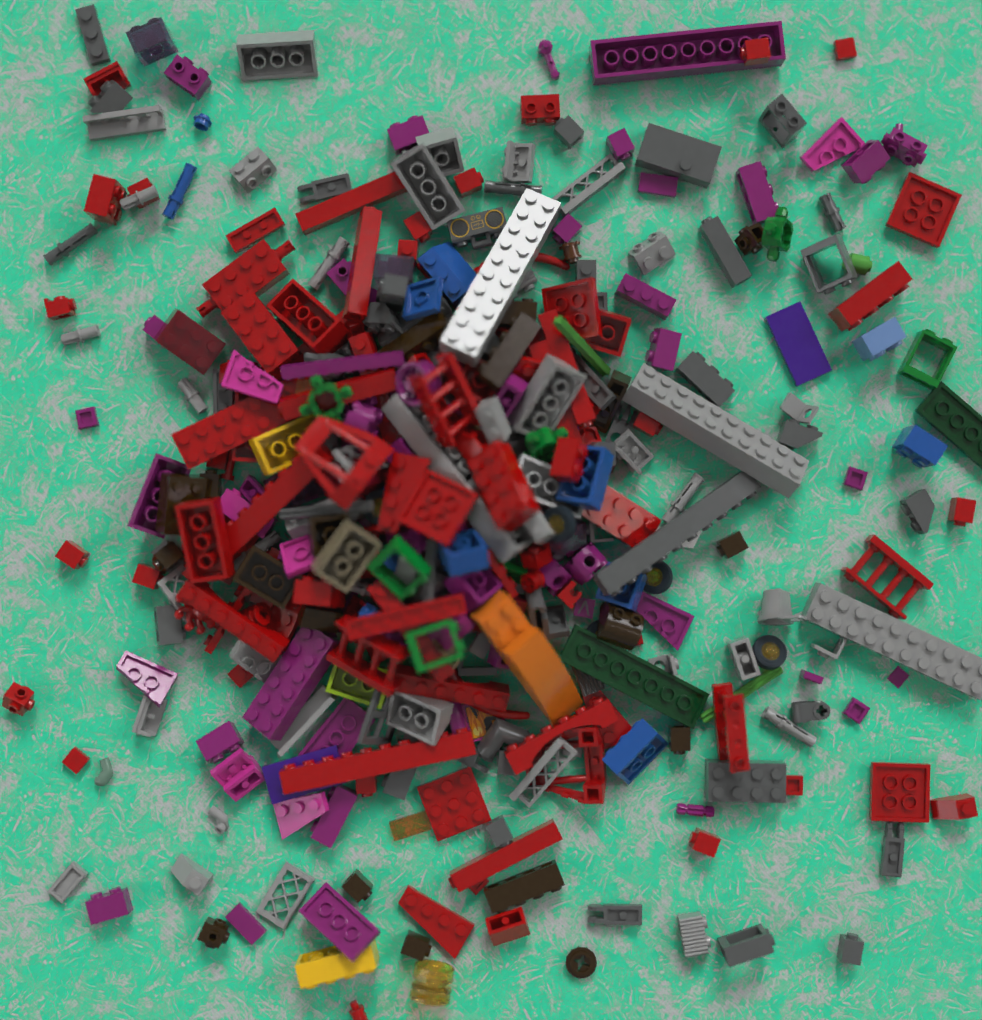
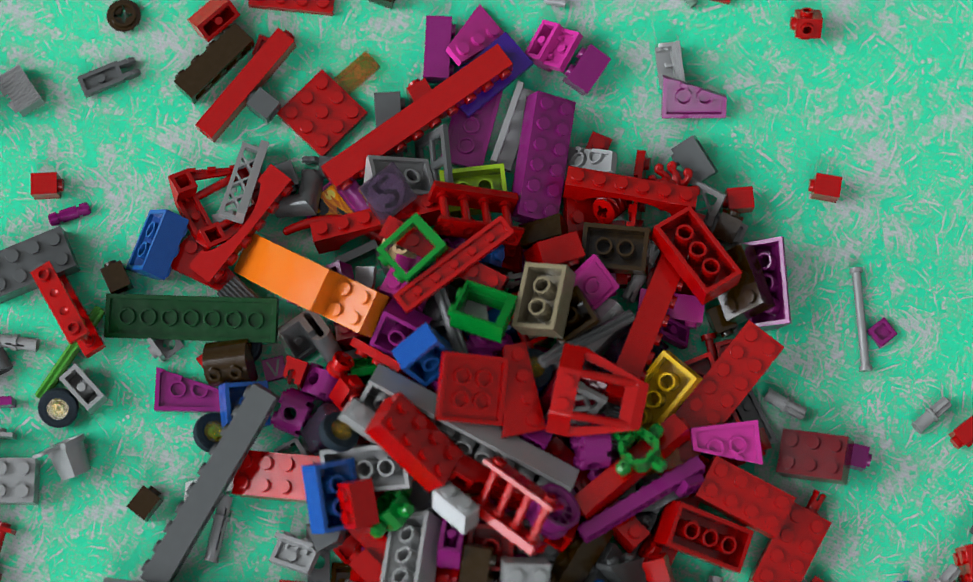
camera: 155 degrees right, 10 degrees down
none -> clear purple slope [357,162,417,224]
none -> magenta tile [675,473,705,498]
none -> light grey bar [849,267,873,372]

